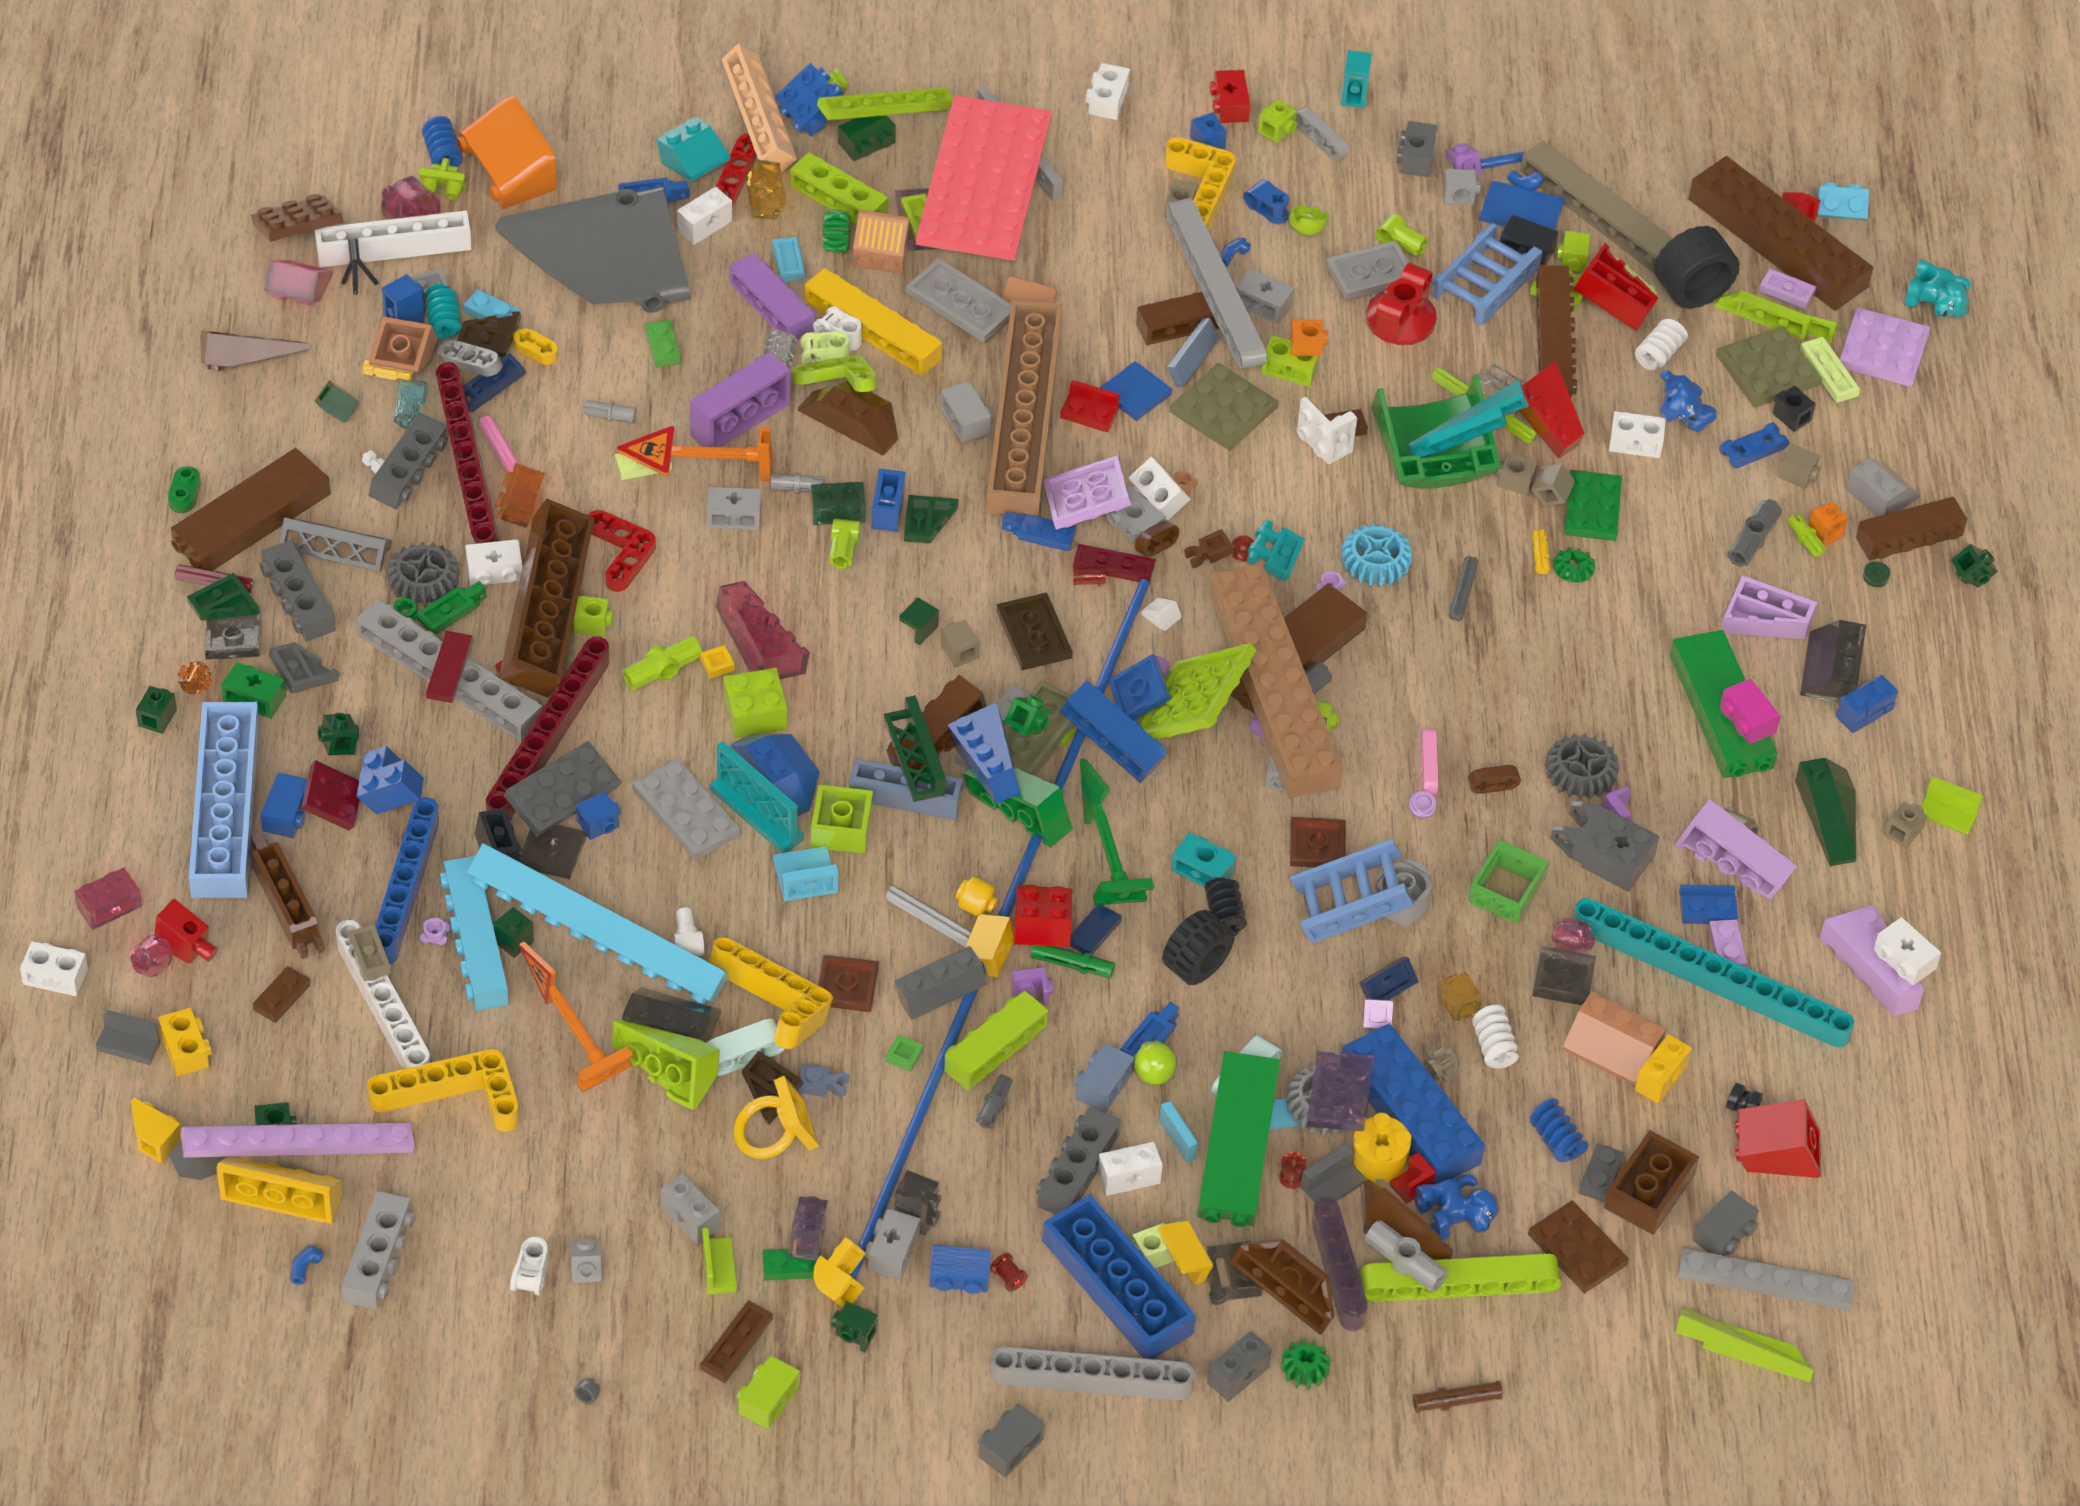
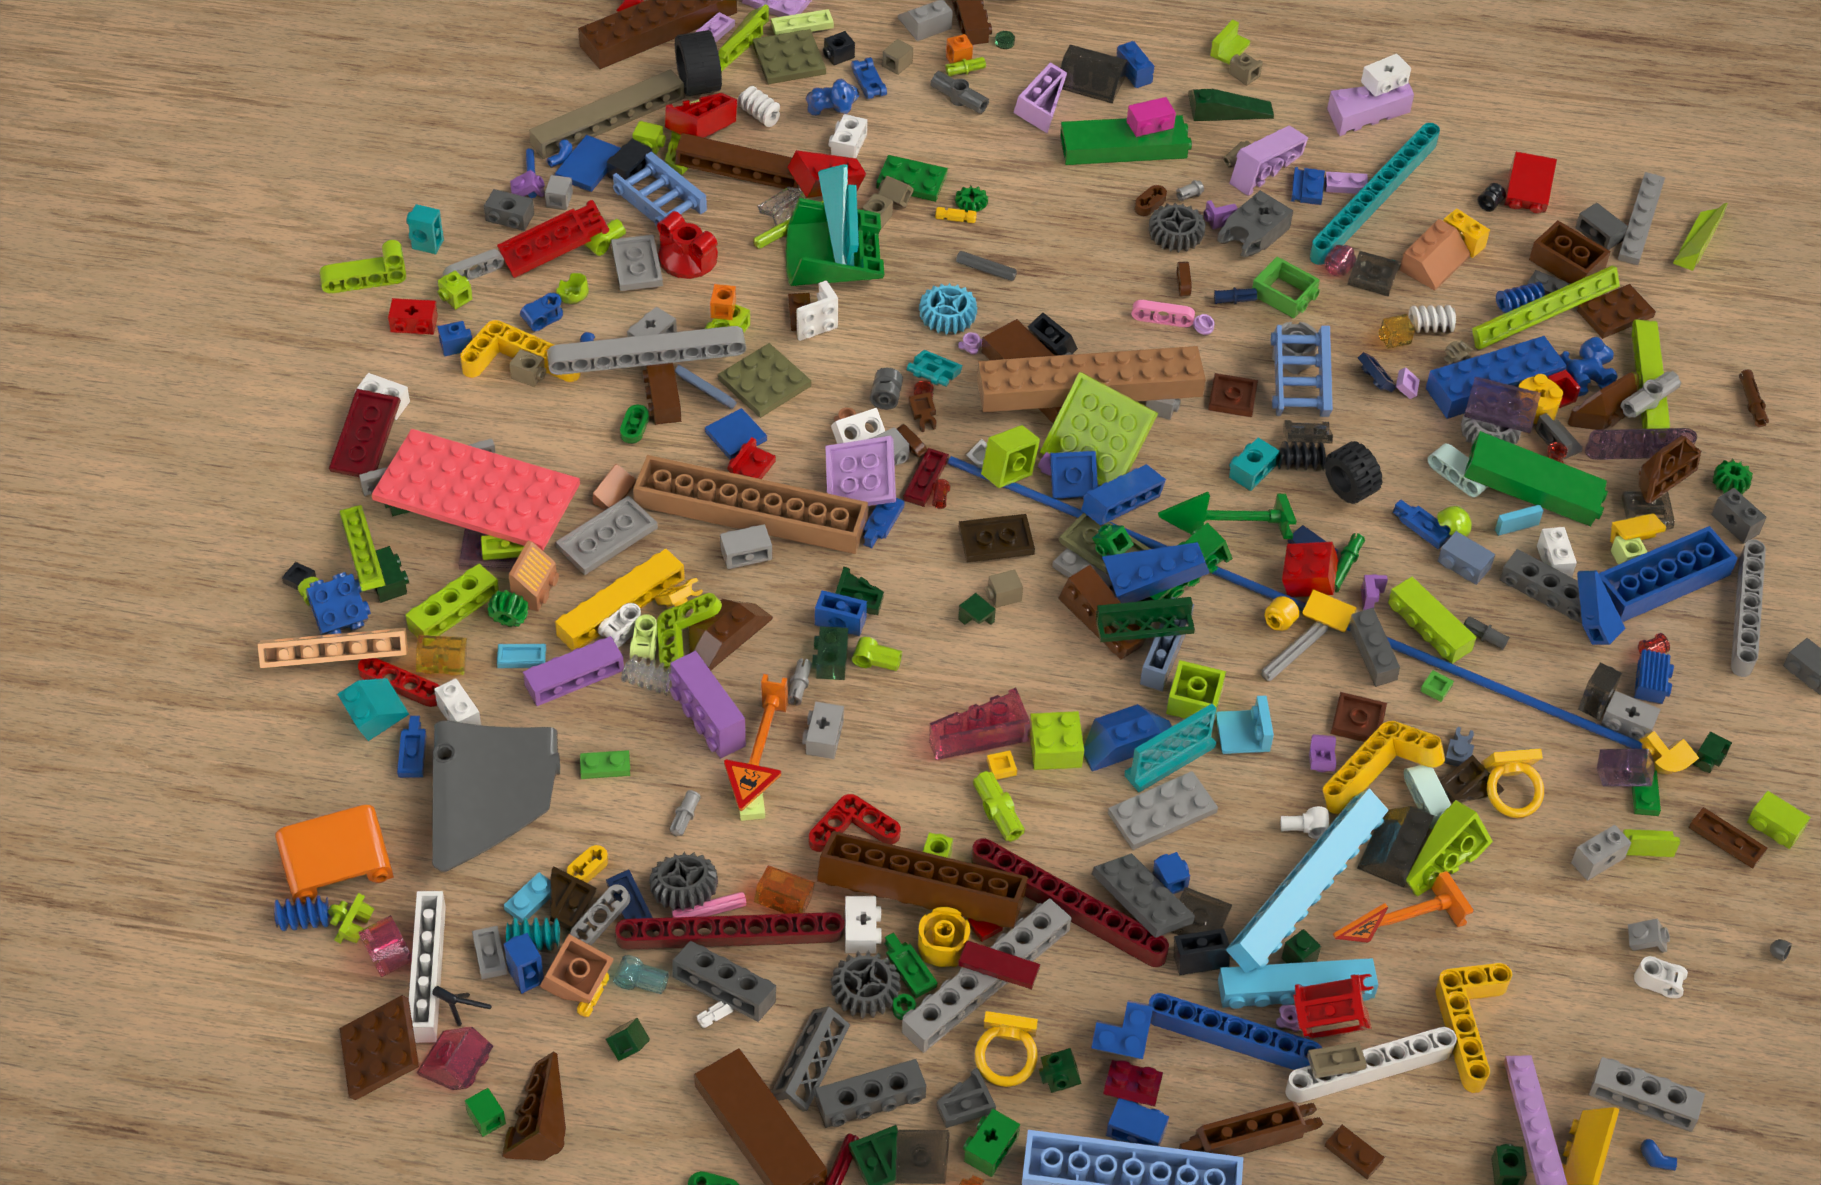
camera: 80 degrees left, 0 degrees up
none -> black plate [282,561,316,590]
none -> lime beam [319,240,406,294]
none -> dark red tile [329,389,401,478]
none -> green panel [465,1088,506,1137]
none -> red hinge [497,200,610,278]
none -> green plate [620,404,649,444]
none -> dark grey gear [649,851,718,911]
none -> yellow plate [654,578,703,607]
none -> dark grey wheel [870,367,903,410]
none -> yellow brick [918,907,970,967]
none -> yellow tile [975,1011,1038,1087]
none -> lime brick [981,425,1040,488]
none -> black brick [1027,312,1078,356]
none -> reddish brown beam [1134,185,1167,216]
none -> light grey pin [1176,180,1204,201]
none -> dark blue axle [1214,287,1257,305]
none -> clear smoke plate [1283,420,1333,443]
none -> red animal [1293,974,1374,1040]
none -> medium lavender bracket [1309,734,1336,772]
none -> lime tile [1472,266,1620,350]
none -> blue slope [1577,570,1626,645]

